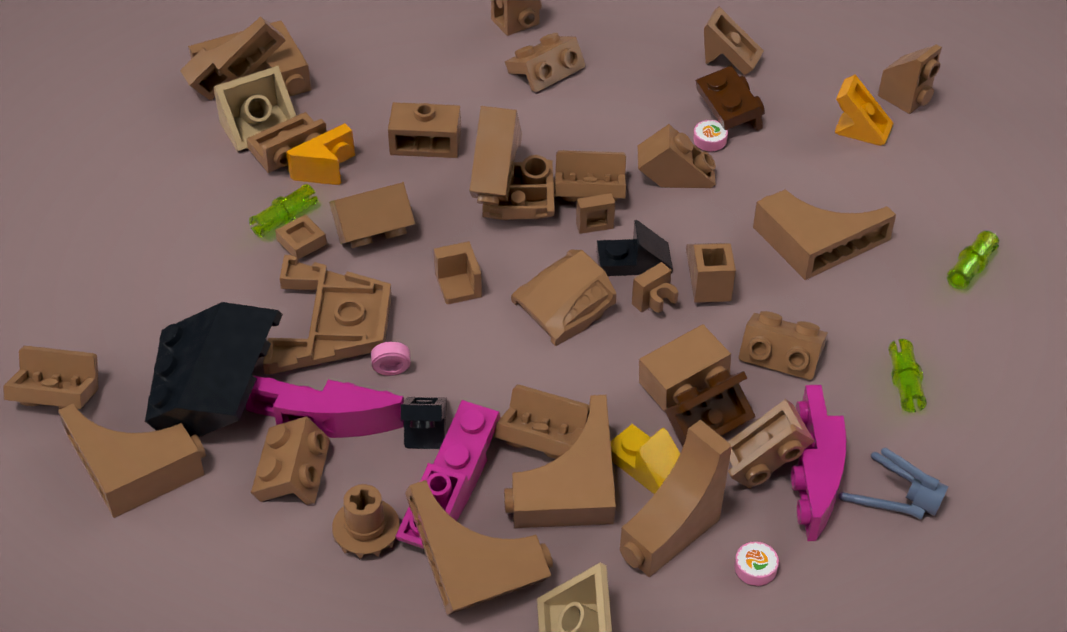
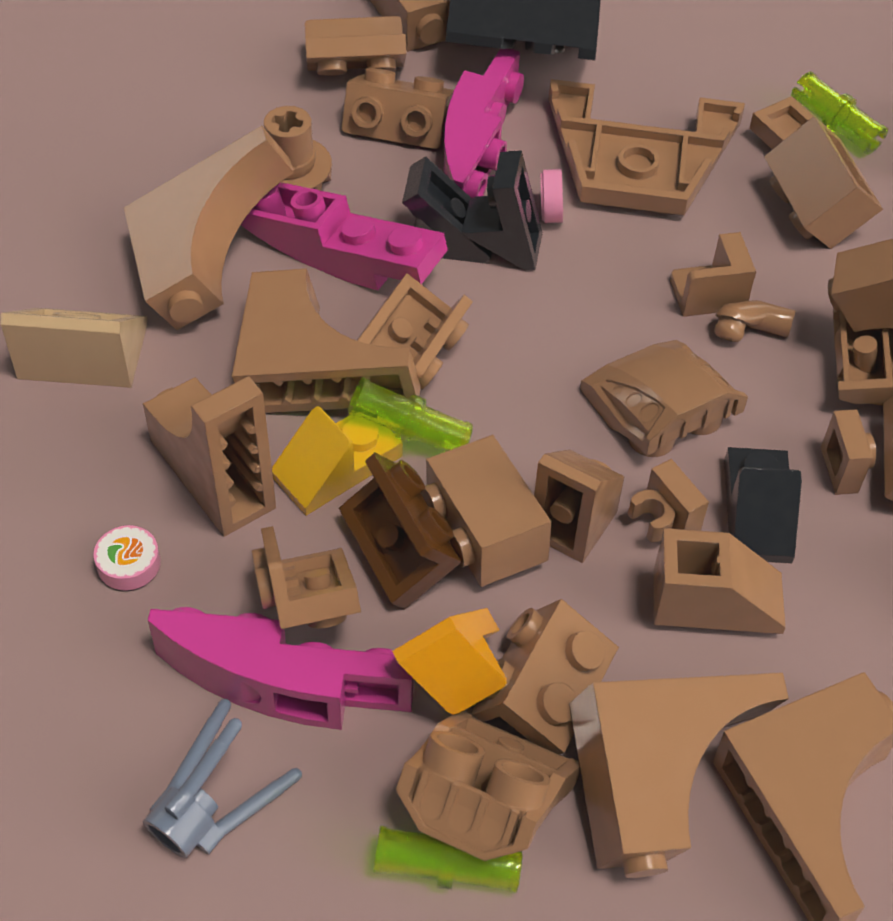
camera: 95 degrees right, 5 degrees up
none -> medium nougat bracket [305,16,407,76]
none -> clear neon green pin [348,377,473,452]
none -> light orange slope [392,608,507,715]
none -> medium nougat slope [396,711,581,861]
none -> black slope [462,150,543,270]
none -> medium nougat slope [534,449,624,563]
none -> medium nougat arch [569,672,789,878]
none -> medium nougat arm [714,300,796,342]

